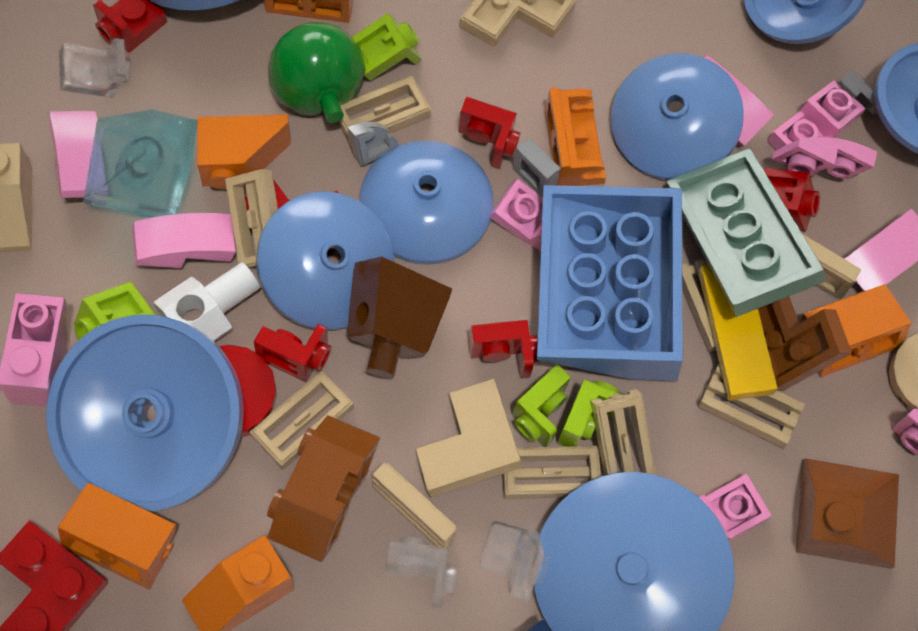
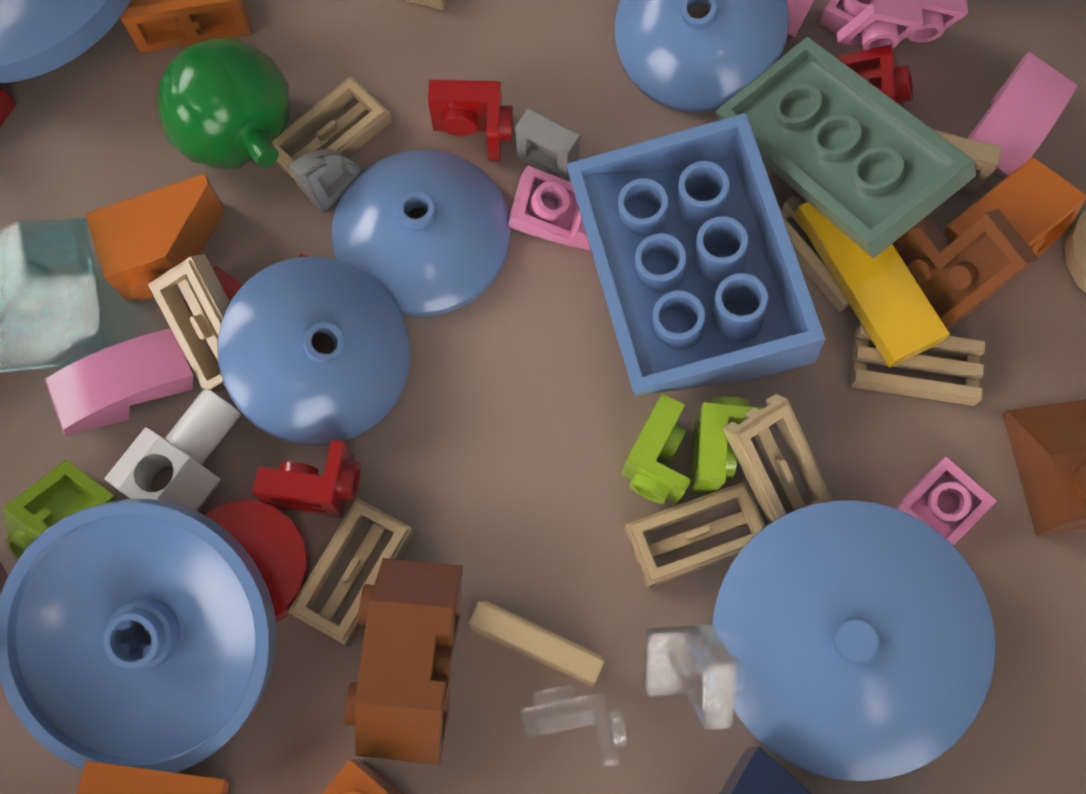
camera: 10 degrees left, 5 degrees up
reddish brown torso [347,256,452,378] -> none
lime bracket [352,13,422,81] -> none
tan tile [416,378,523,497] -> none
red bracket [468,319,540,379] -> none
orange hinge [545,88,606,186] -> none

